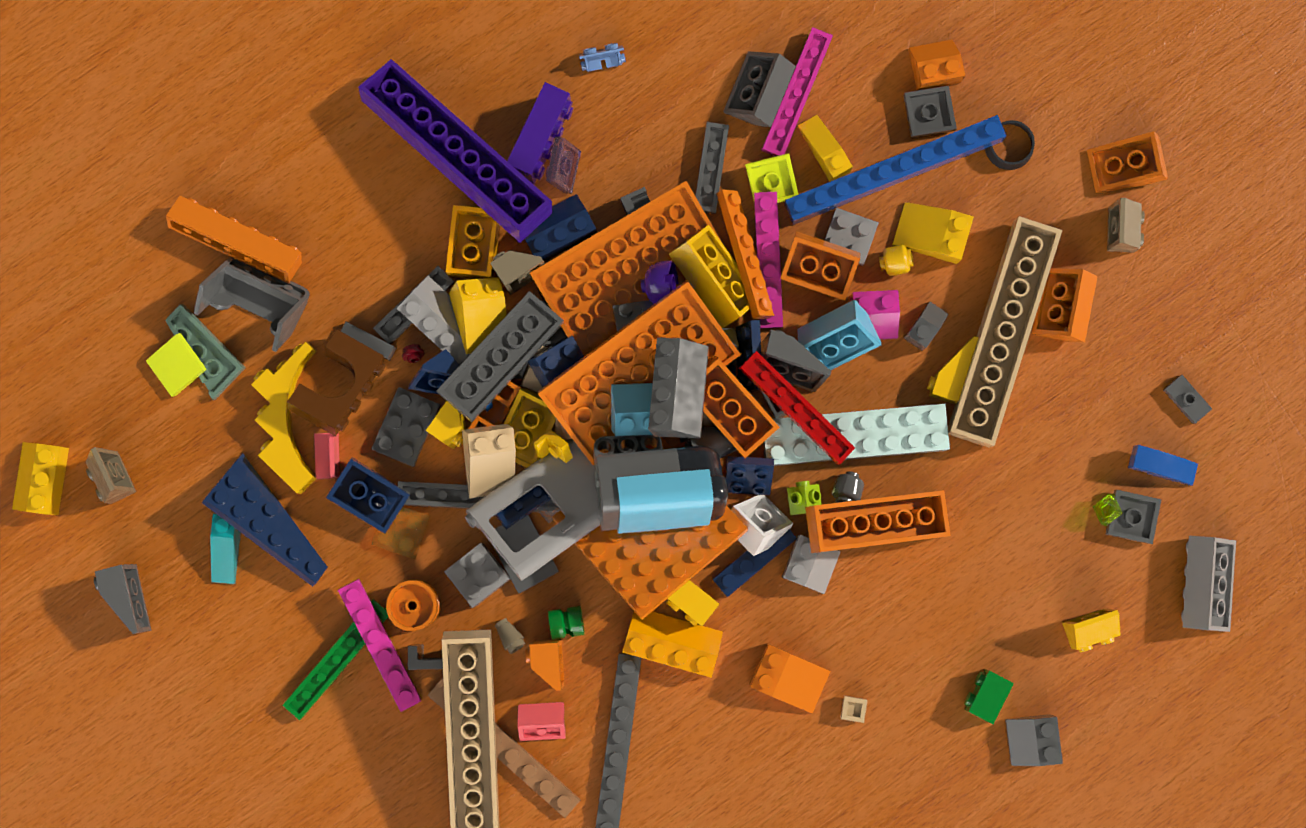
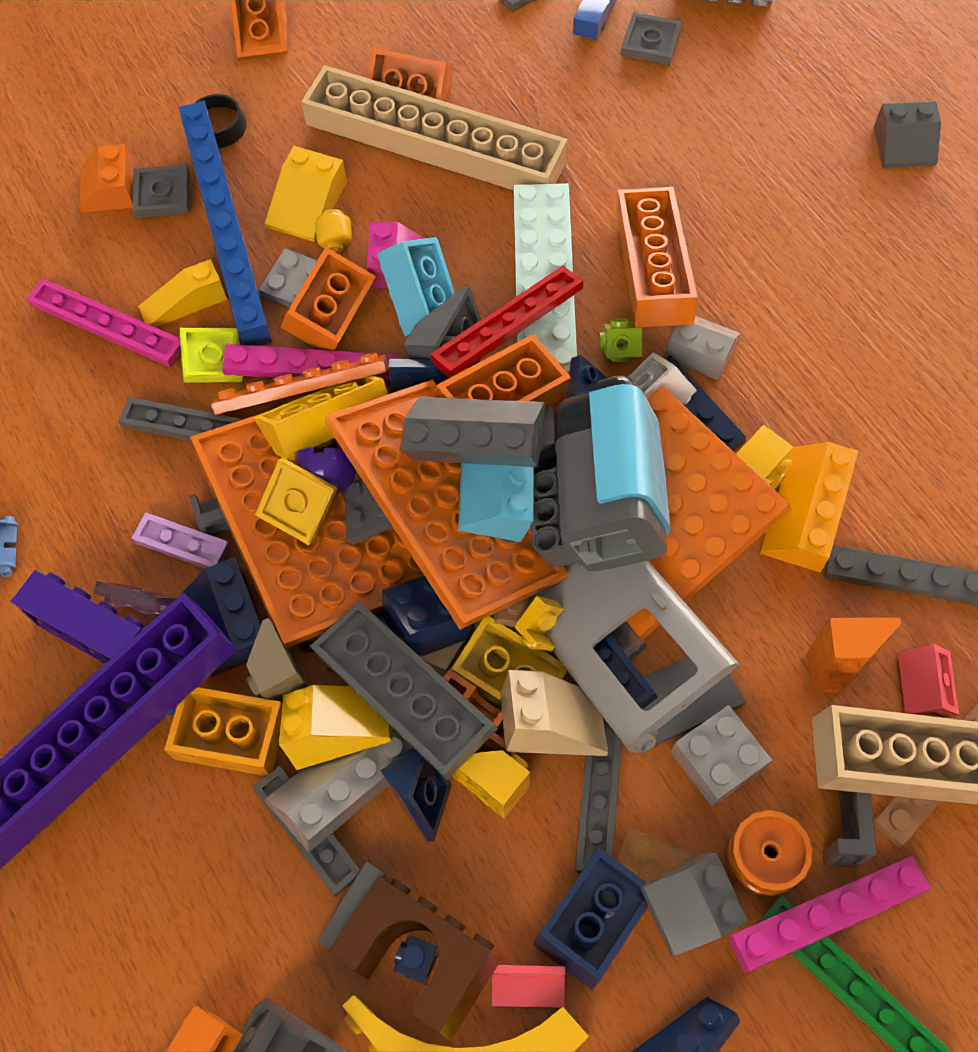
camera: 85 degrees left, 20 degrees down
dark grey plate [372,387,441,467] -> none
dark red plate [402,344,425,363] -> none
dark tan cone [495,618,525,654] -> none
green wheel [548,606,585,640] -> none
dark grey slope [723,51,796,127] -> none
orange slope [749,643,831,713] -> none
dark grey head [832,471,864,503] -> none
tan plate [840,696,867,723] -> none
dark grey slope [904,302,948,351] -> none
yellow slope [927,336,979,404] -> none
green brick [964,669,1014,725] -> none
yellow slope [1062,608,1120,652] -> none
clear neon green tile [1093,494,1123,526] -> none
dark tan slope [1107,198,1145,253] -> none
none -> lavender plate [131,512,231,569]
none -> yellow tile [255,458,338,545]
none -> dark blue brick [393,935,439,986]
none -> dark grey slope [640,852,748,956]

